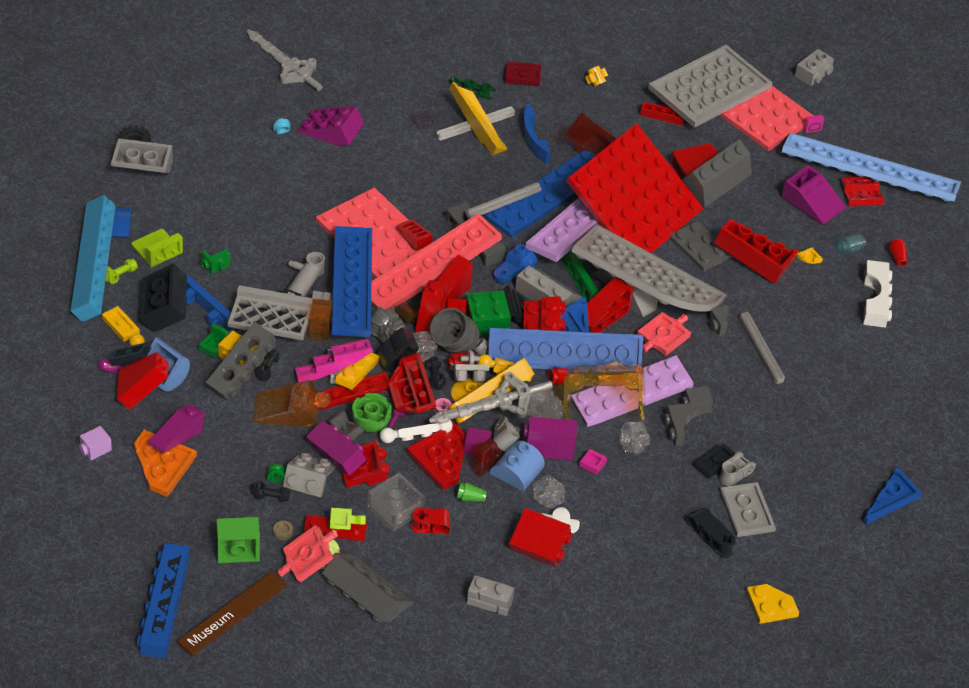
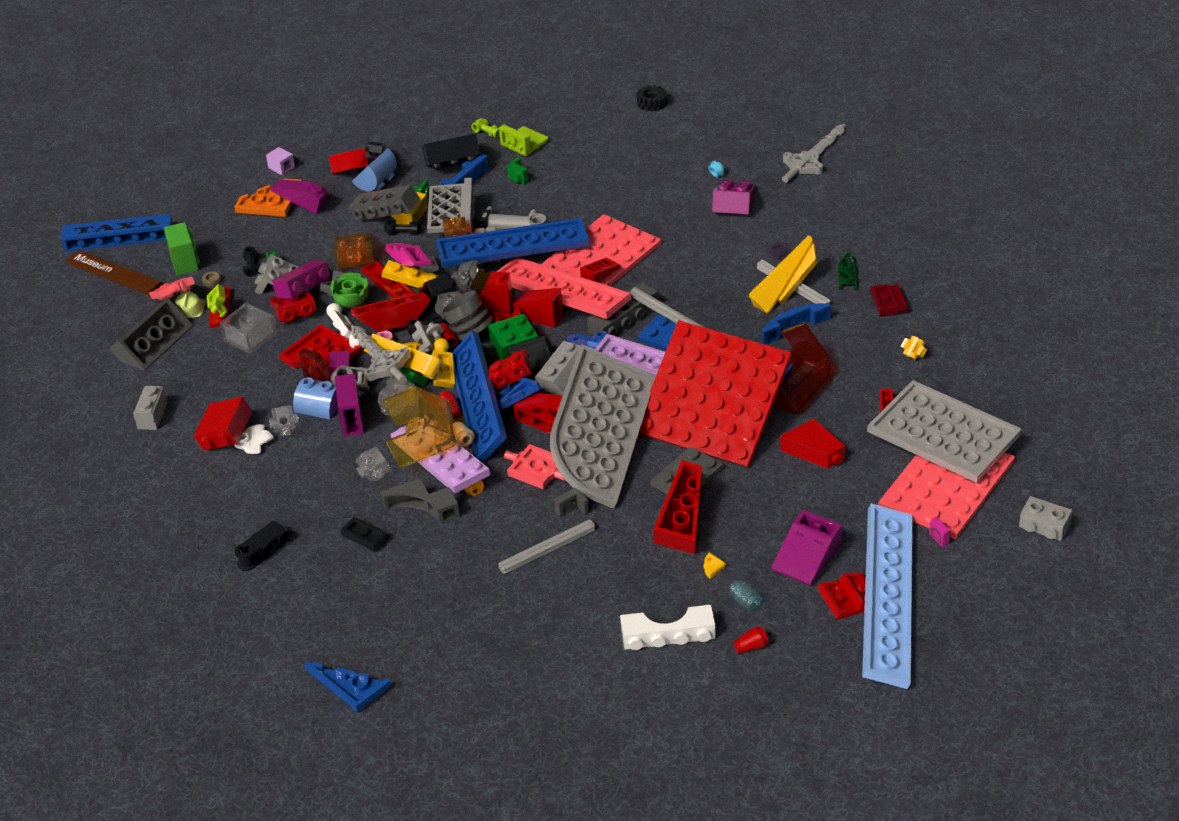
camera: 85 degrees right, 5 degrees down
dark azure brick [71,195,115,321] -> none
yellow plate [102,306,145,346] -> none
light grey slope [111,138,173,173] -> none
blue slope [112,208,132,237] -> none
red piece [411,507,450,535] -> none
bright green cone [456,482,487,502] -> none
dark pink plate [579,449,607,475] -> none
dark grey slope [682,139,752,208] -> none
light grey piece [719,452,756,486] -> none
light grey tile [719,482,776,537] -> none
yellow plate [746,584,799,624] -> none

